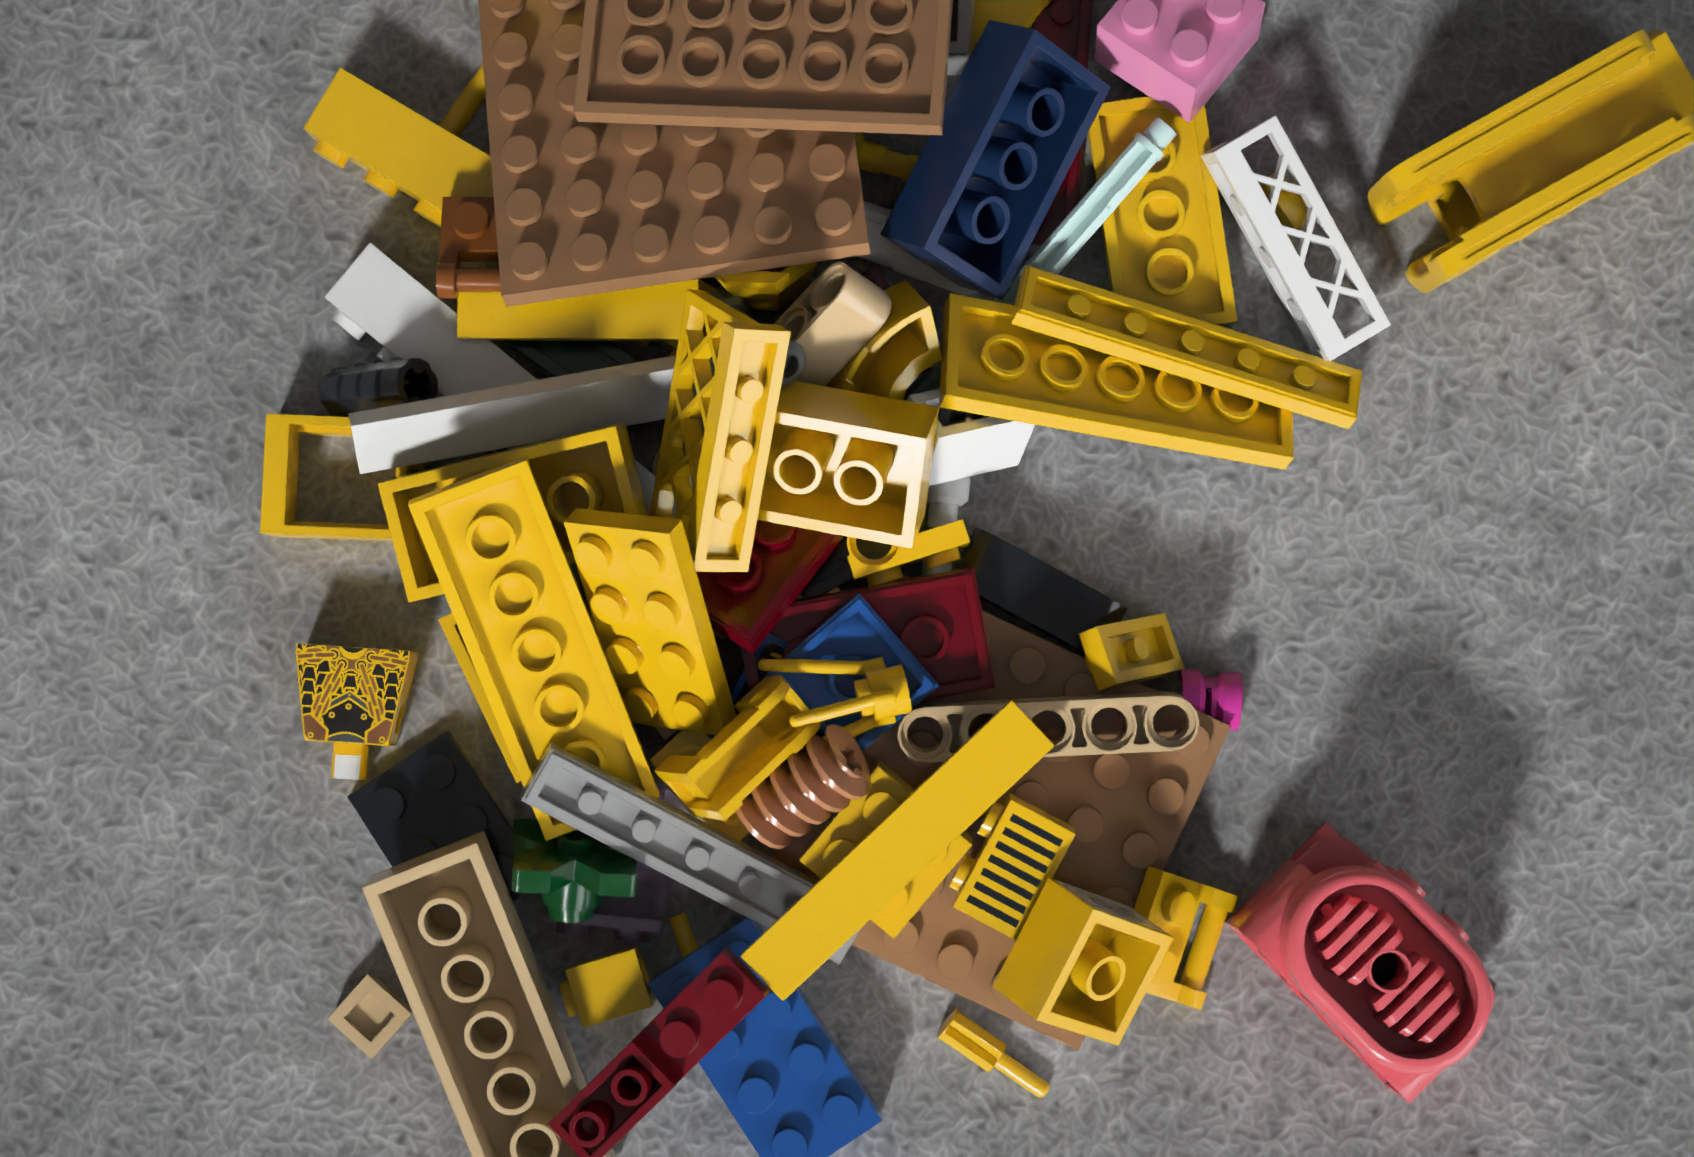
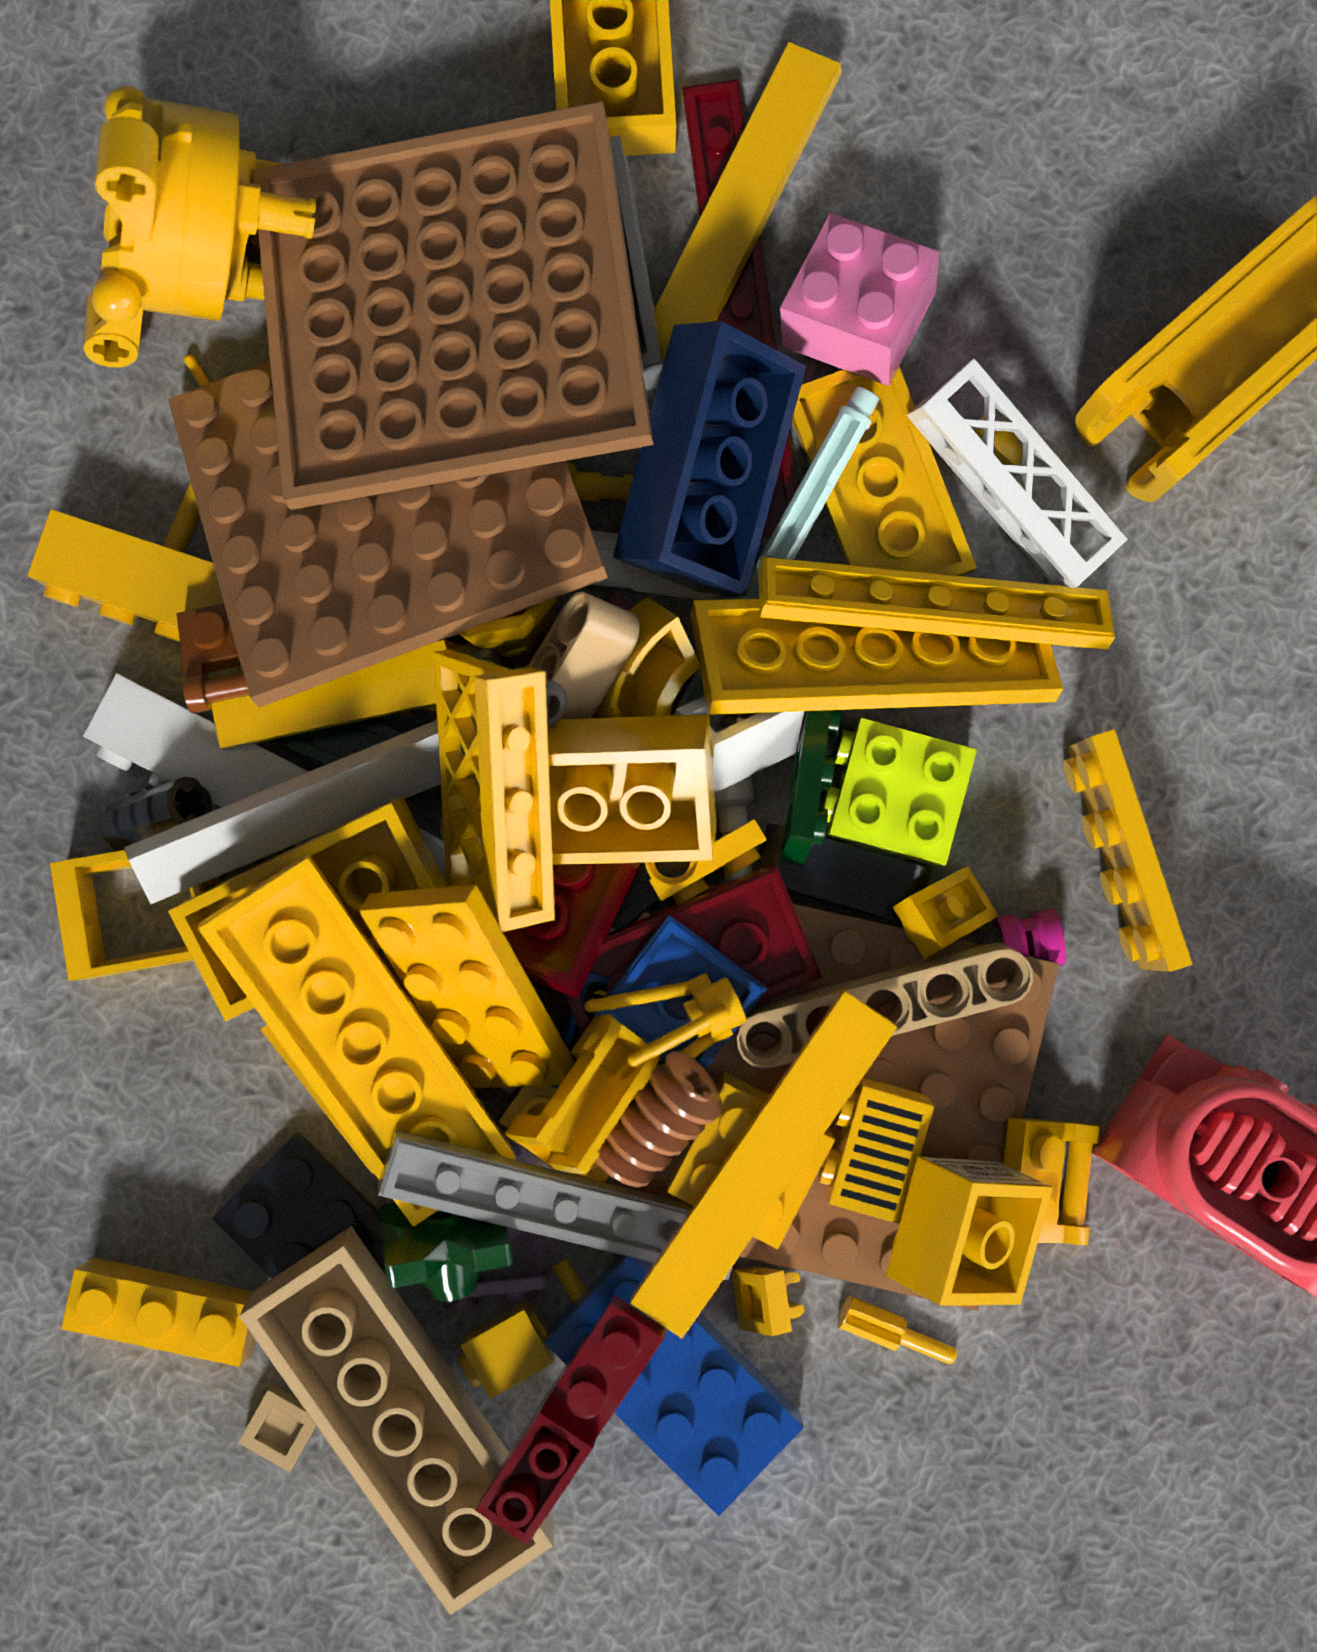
camera: 15 degrees left, 0 degrees up
torso [295,643,418,780] -> none
none -> yellow brick [61,1257,256,1367]
none -> yellow tile [731,1266,805,1336]
none -> dark green plate [780,710,842,864]
none -> neon yellow brick [821,718,977,867]
none -> yellow plate [1063,729,1193,972]

